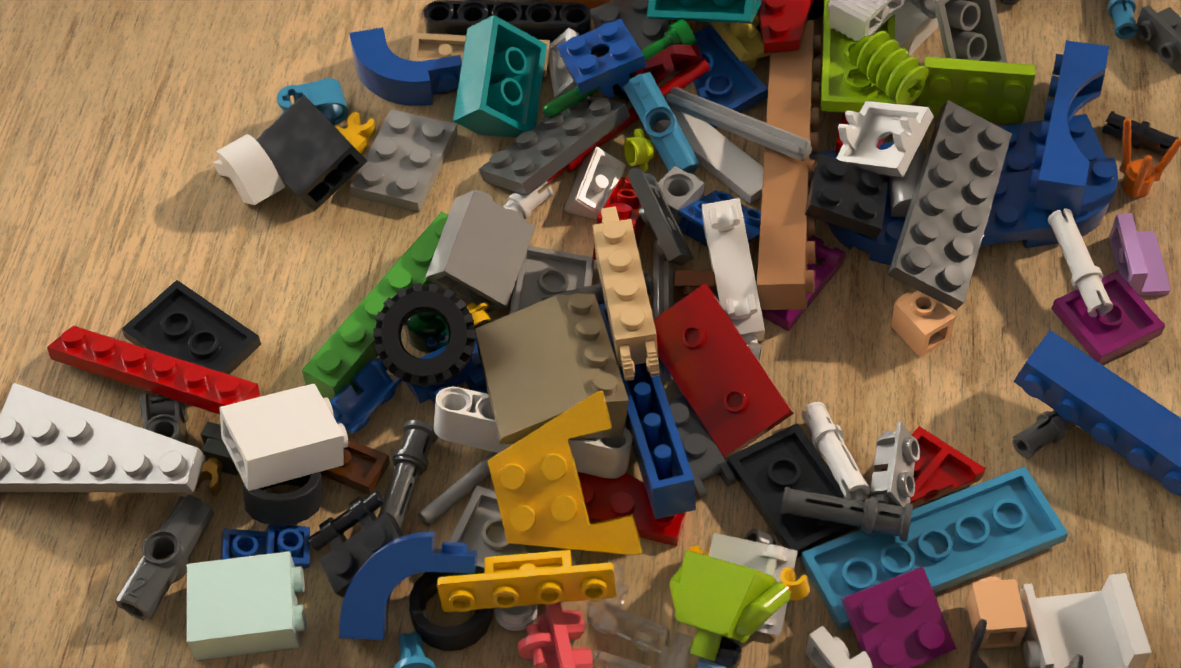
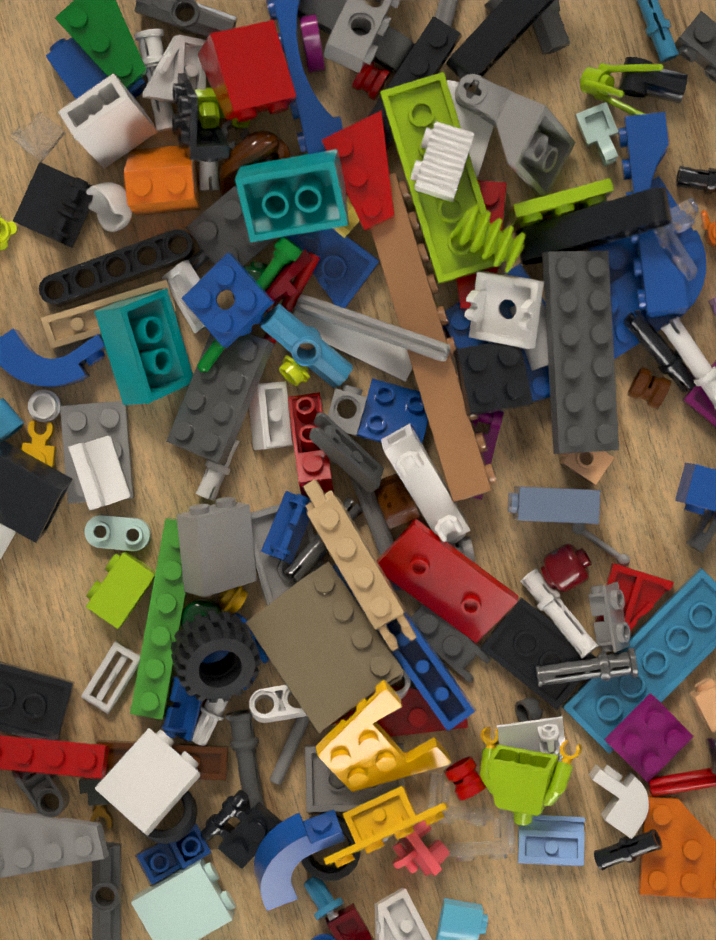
camera: 25 degrees left, 35 degrees up
none -> white plate [28,390,61,422]
none -> white panel [68,436,130,510]
none -> white tile [81,641,141,714]
none -> light aqua plate [85,515,151,551]
none -> lime brick [85,551,156,629]
none -> white axle [192,696,231,746]
none -> blue hinge [261,491,312,564]
none -> red wheel [443,756,486,801]
none -> sand blue brick [507,486,600,524]
none -> black beam [515,187,672,265]
none -> dark red head [541,544,592,592]
none -> light grey hinge [572,523,630,567]
none -> light aqua plate [575,102,618,166]
none -> lime plant [580,63,664,116]
none -> black piece [618,57,688,104]
none -> black pin [623,310,696,392]
none -> reddish brown wheel [627,366,672,410]
none -> clear bracket [654,197,699,281]

